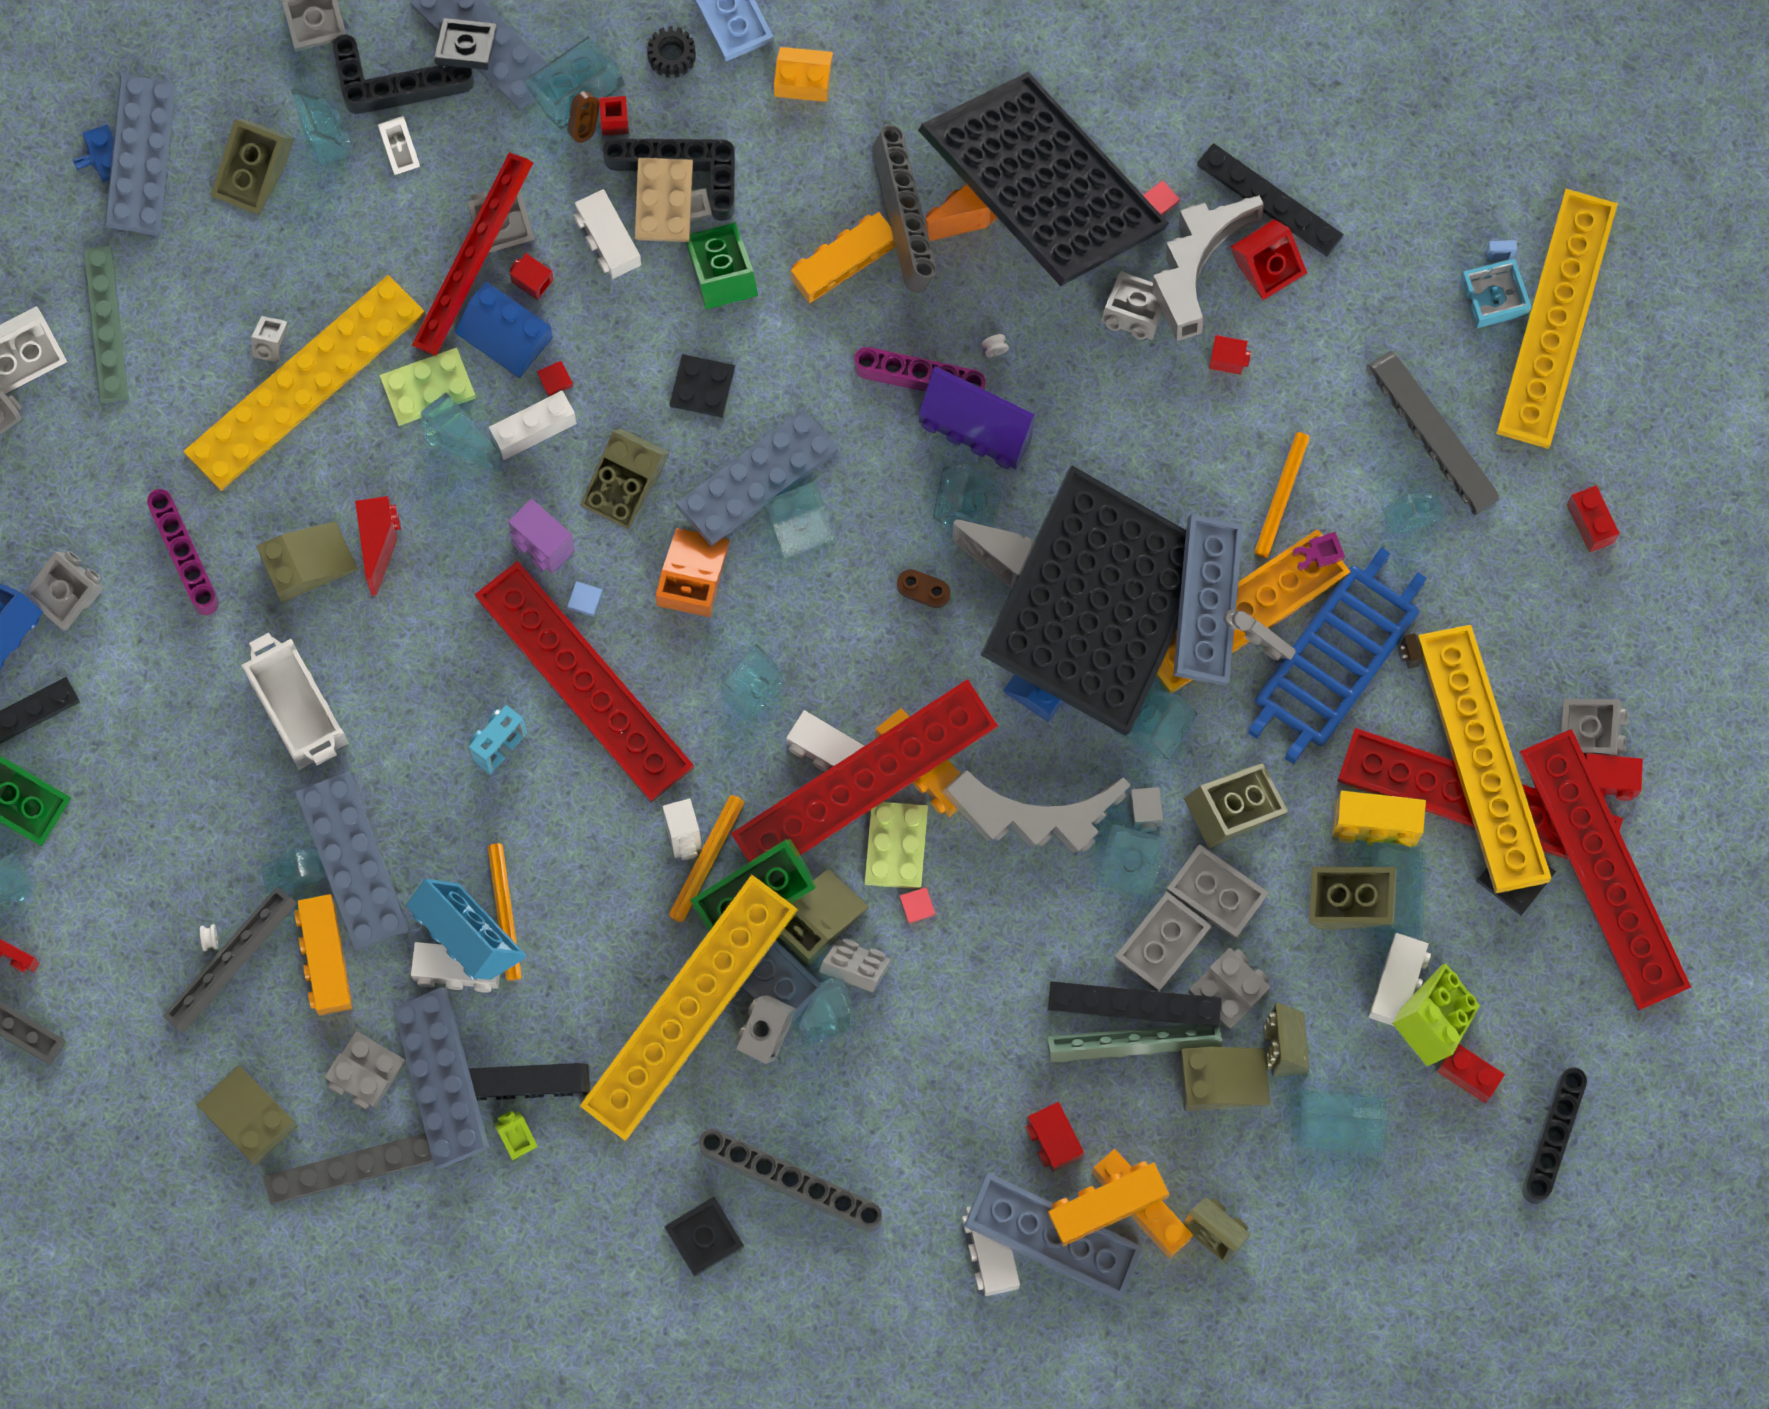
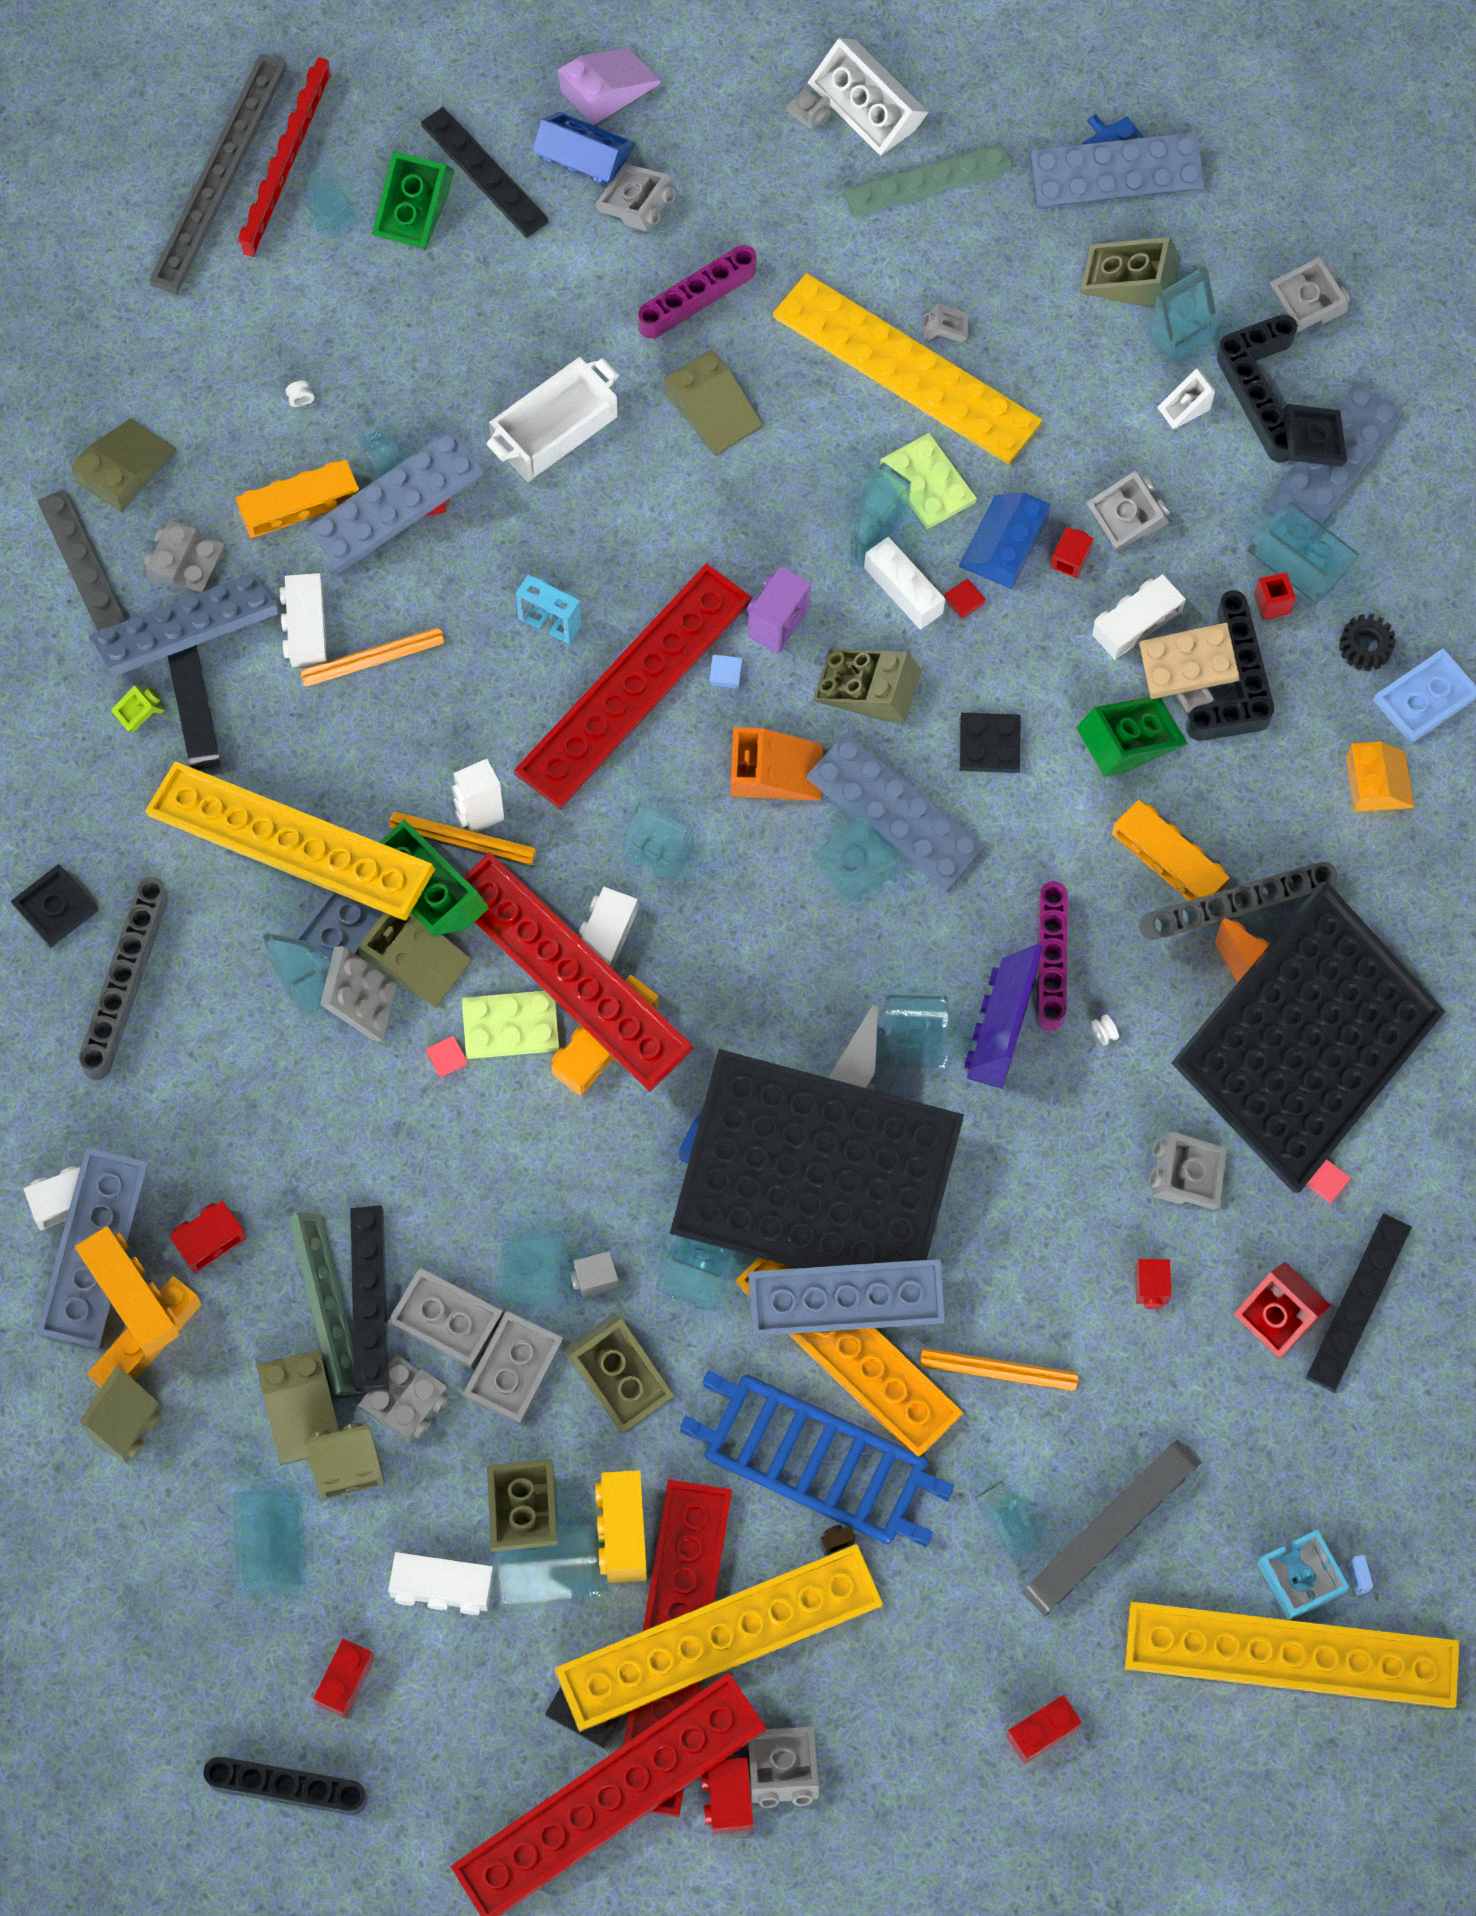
camera: 80 degrees right, 5 degrees down
dark grey plate [163,886,297,1034] -> none
red slope [355,496,401,596] -> none
dark azure slope [406,879,527,980] -> none
red plate [412,152,533,356] -> none
reddish brown plate [567,91,599,143] -> none
light grey brick [737,995,797,1064] -> none
reddish brown plate [897,569,950,608] -> none
light grey arch [941,770,1131,853] -> none
arch [1153,196,1264,341] -> none
light grey hinge [1223,609,1296,660] -> none
magenta plate [1292,532,1345,570] -> none
lime slope [1392,963,1480,1066] -> none

